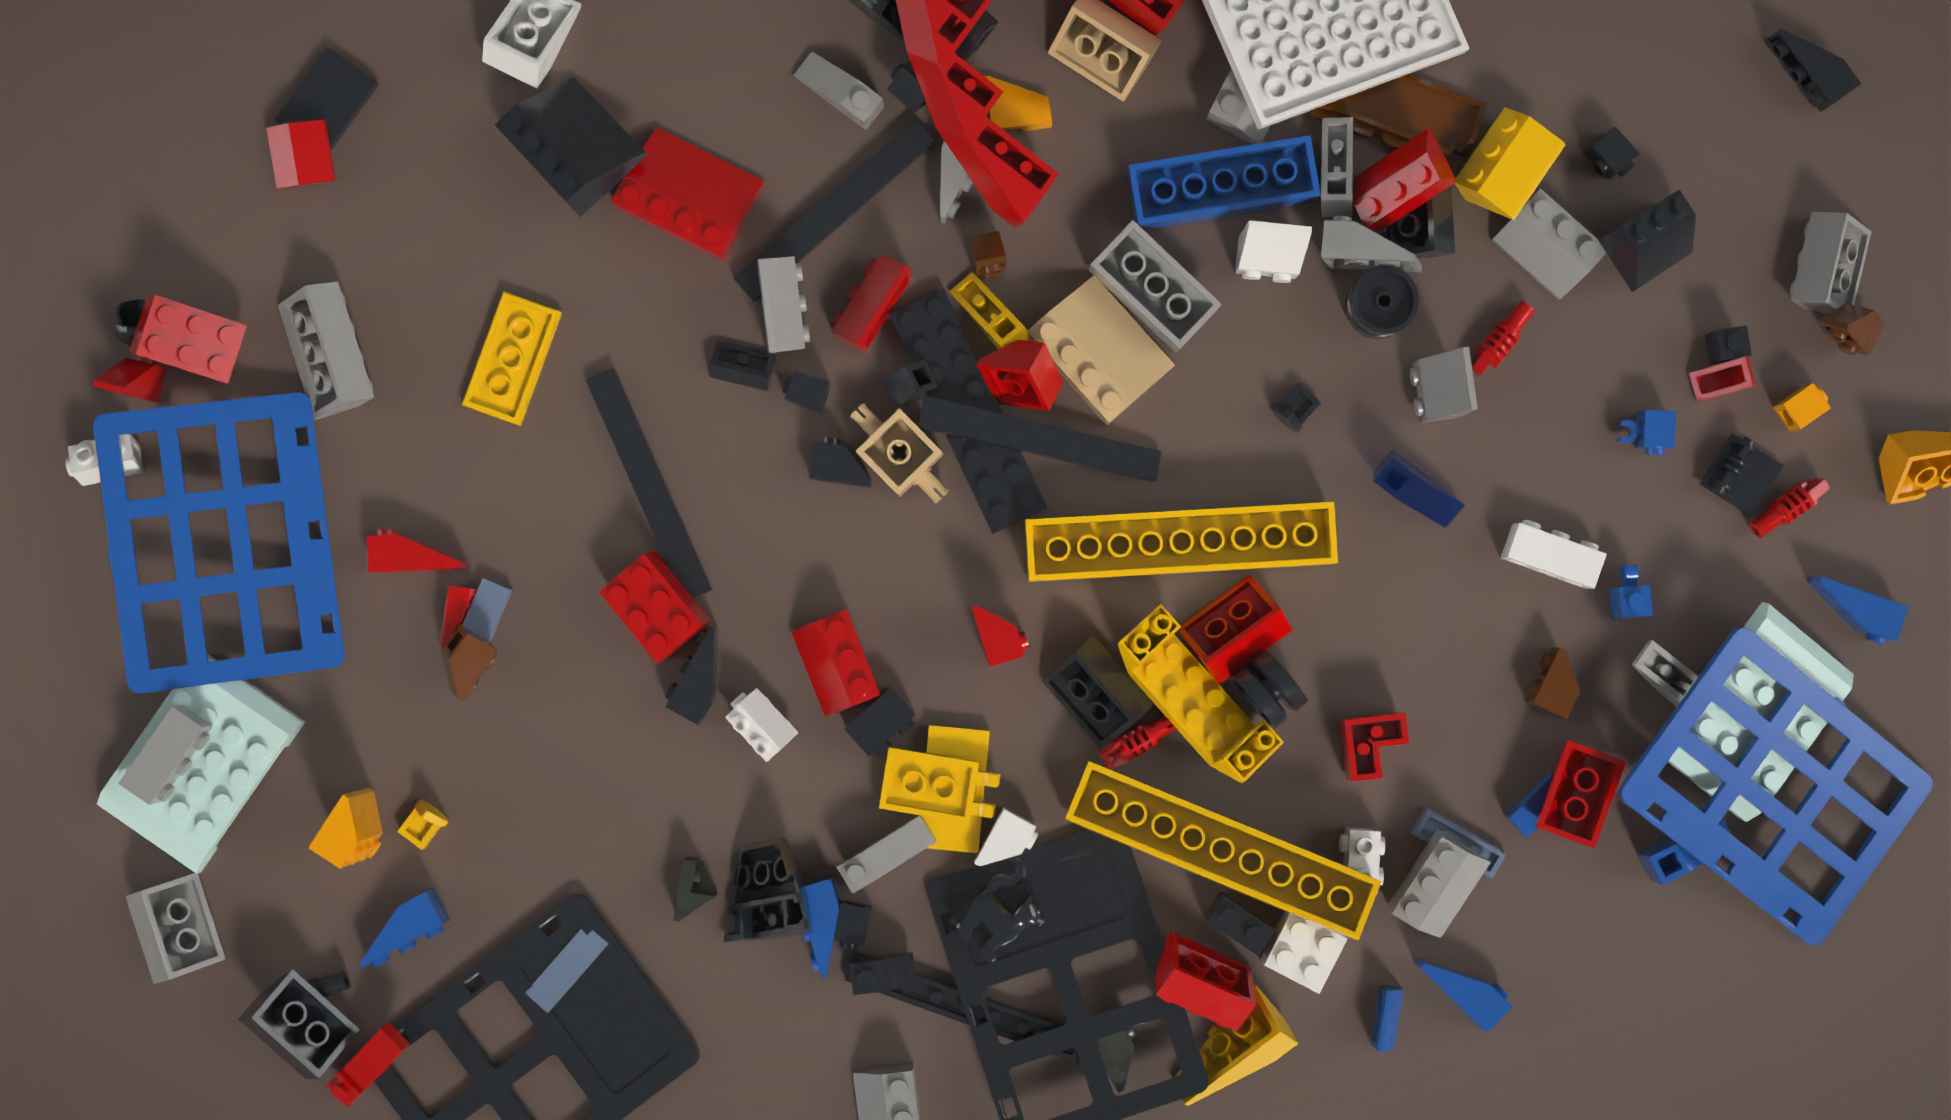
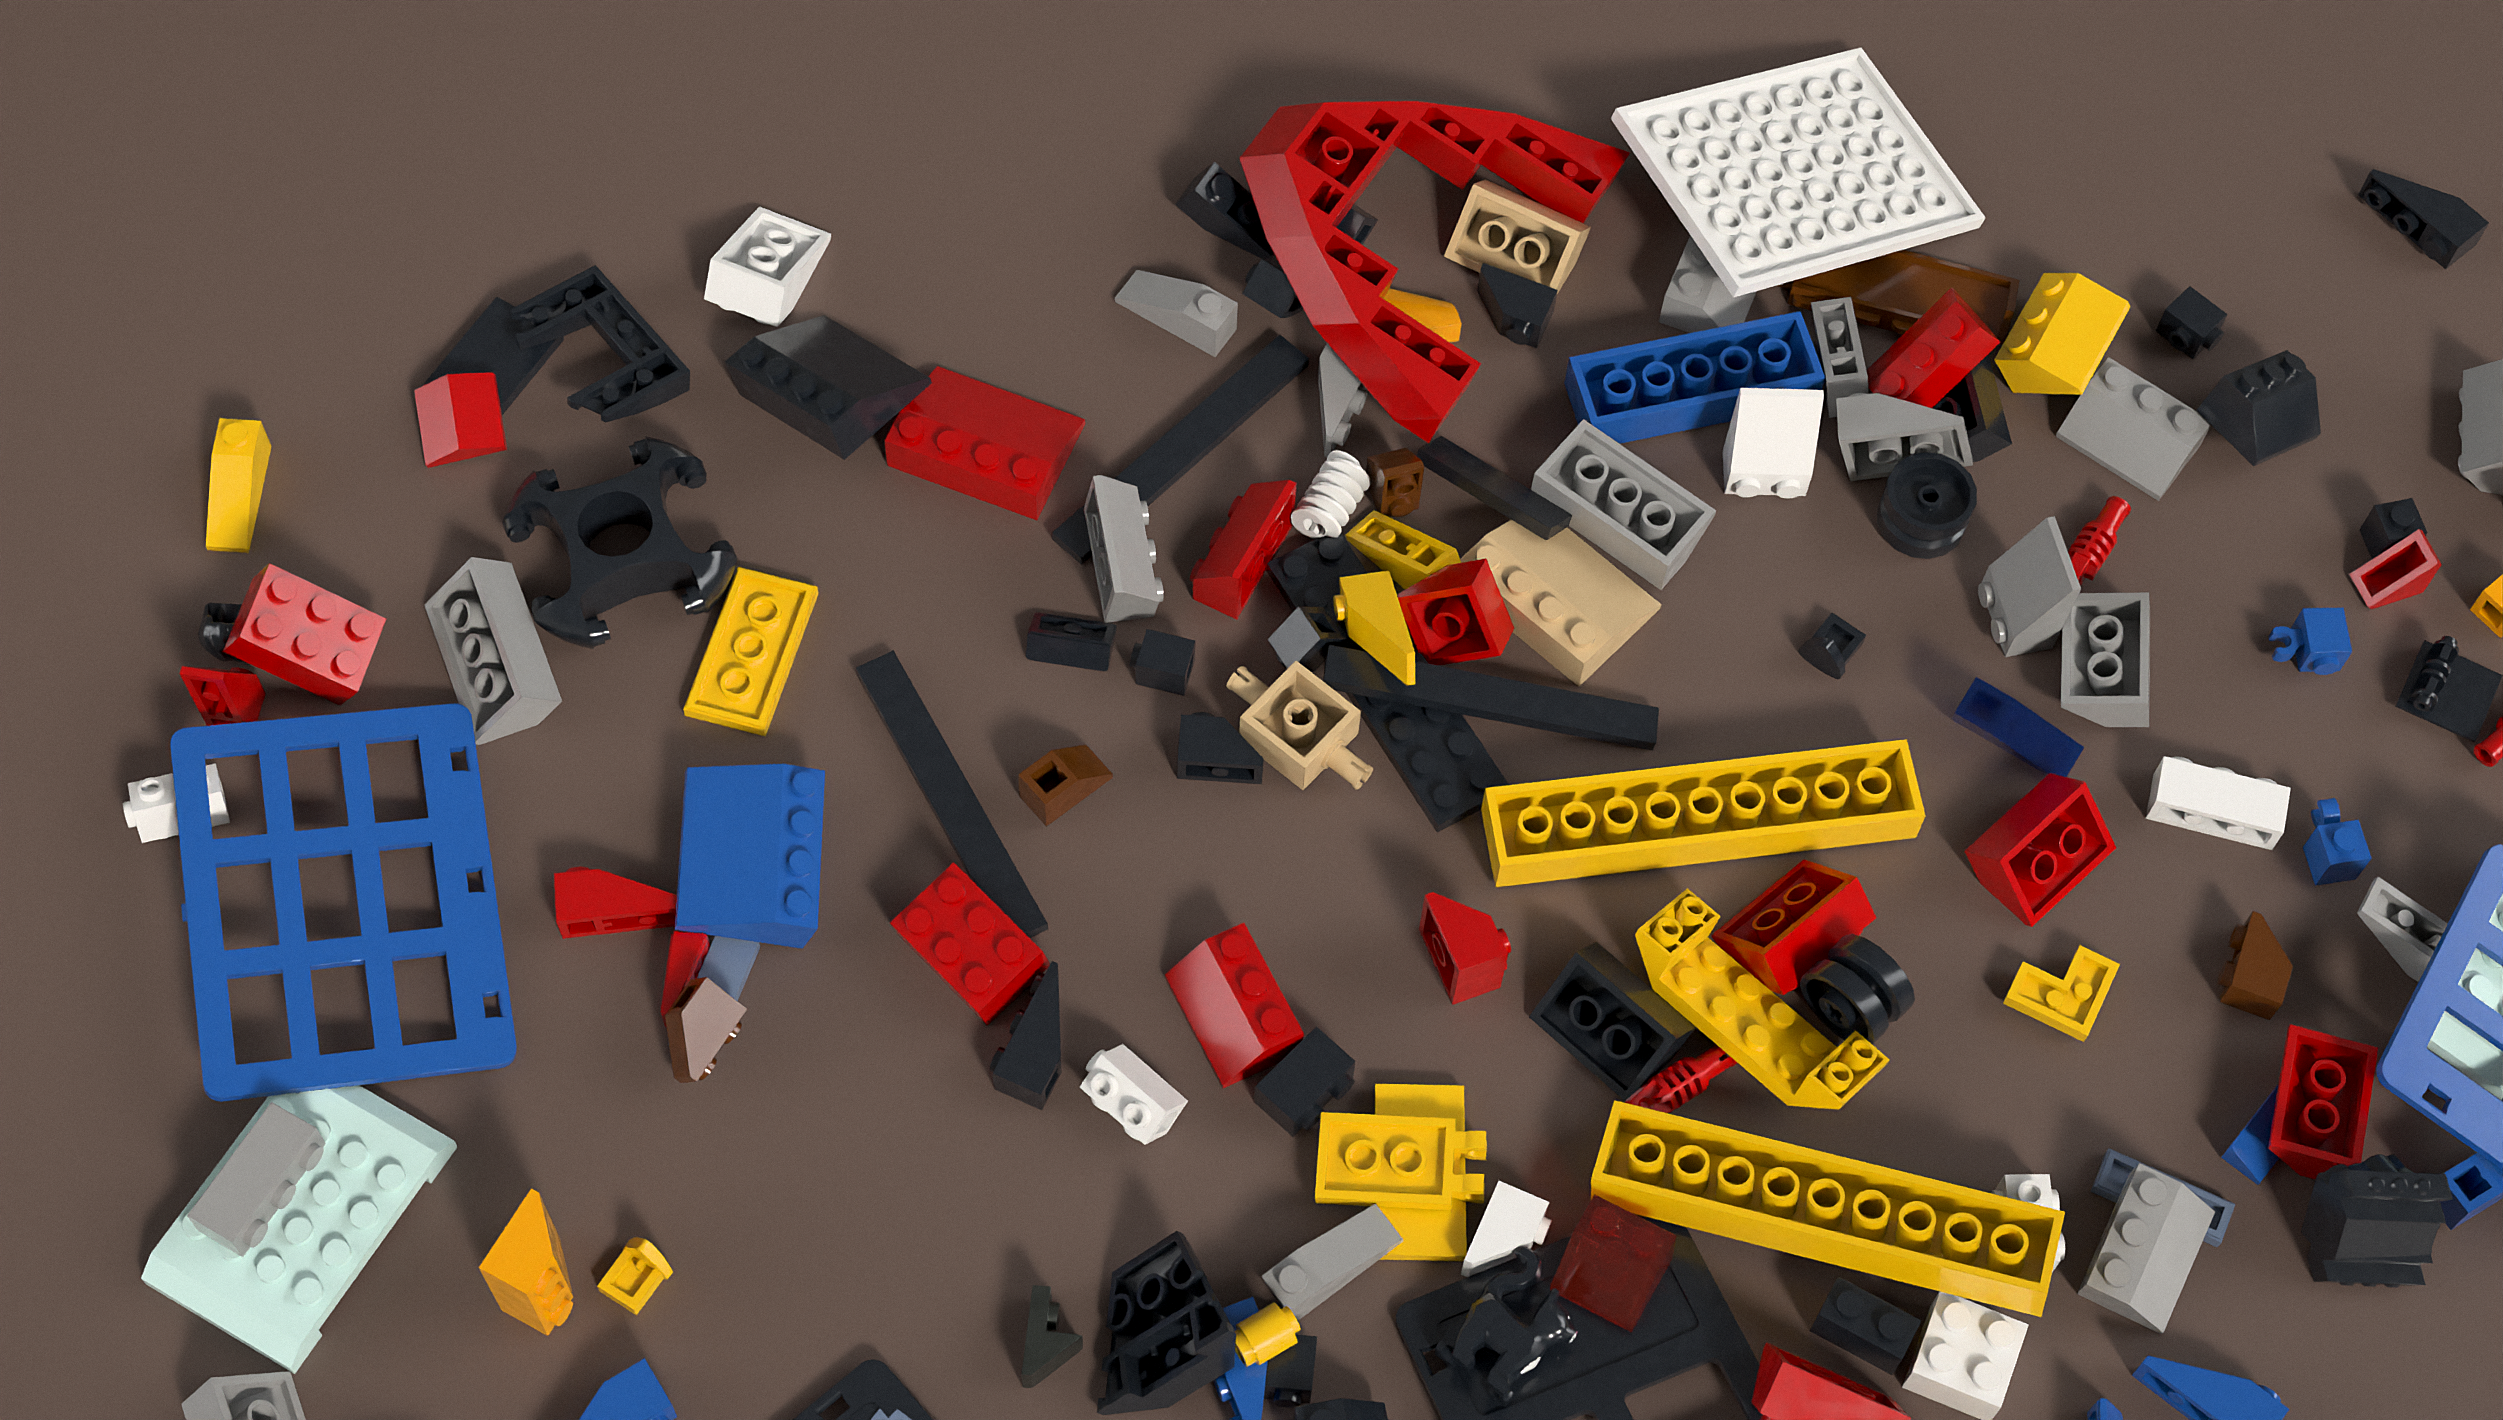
camera: 10 degrees left, 25 degrees down
red brick [1338,711,1410,782] -> none
none -> yellow slope [206,418,272,553]
none -> black piece [502,436,738,649]
none -> black wedge [511,265,690,423]
none -> blue slope [675,764,825,949]
none -> reddish brown slope [1018,744,1113,827]
none -> yellow brick [1235,1302,1301,1367]
none -> white piece [1291,450,1371,539]
none -> yellow slope [1333,570,1415,685]
none -> black tile [1417,436,1572,540]
none -> black slope [1477,263,1558,348]
none -> clear red slope [1550,1194,1677,1332]
none -> red slope [1964,773,2116,927]
none -> yellow plate [2003,945,2120,1042]
none -> light grey slope [2061,592,2150,727]
none -> black slope [2301,1154,2453,1288]

